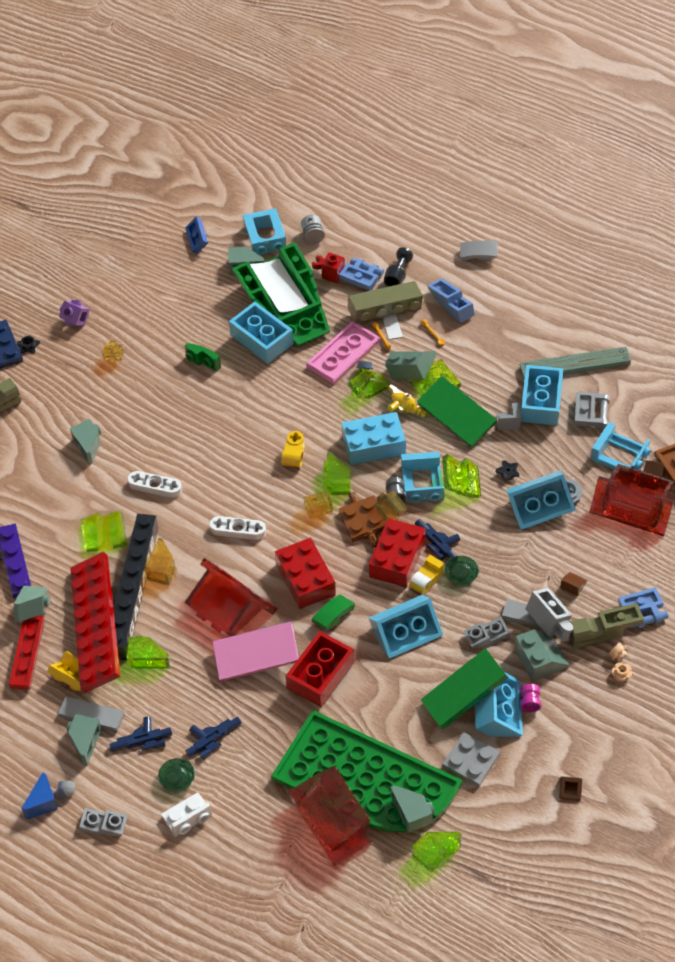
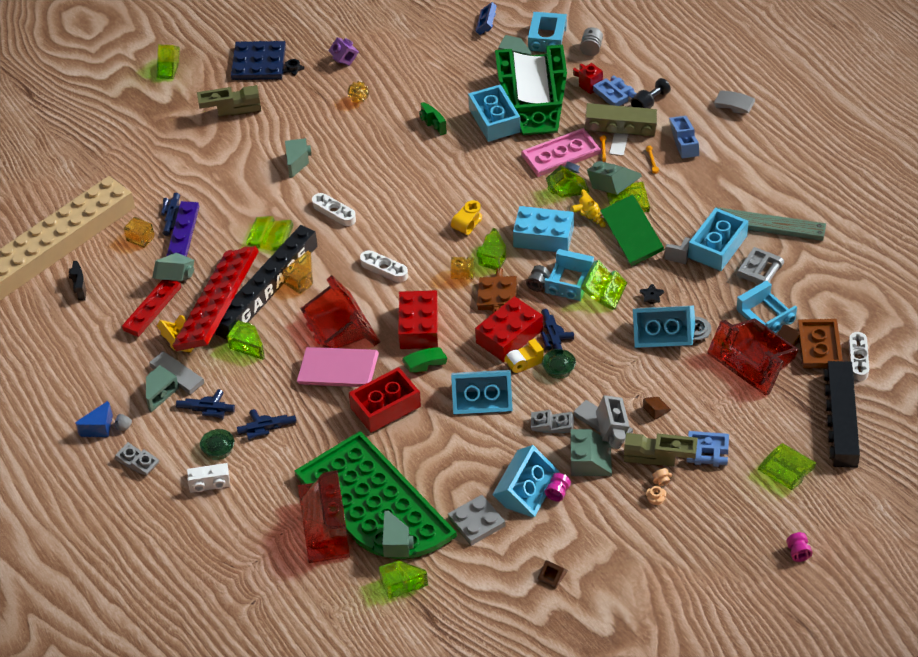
camera: 25 degrees right, 5 degrees down
clear yellow brick [373,491,408,522] -> none
green tile [420,648,509,730] -> none

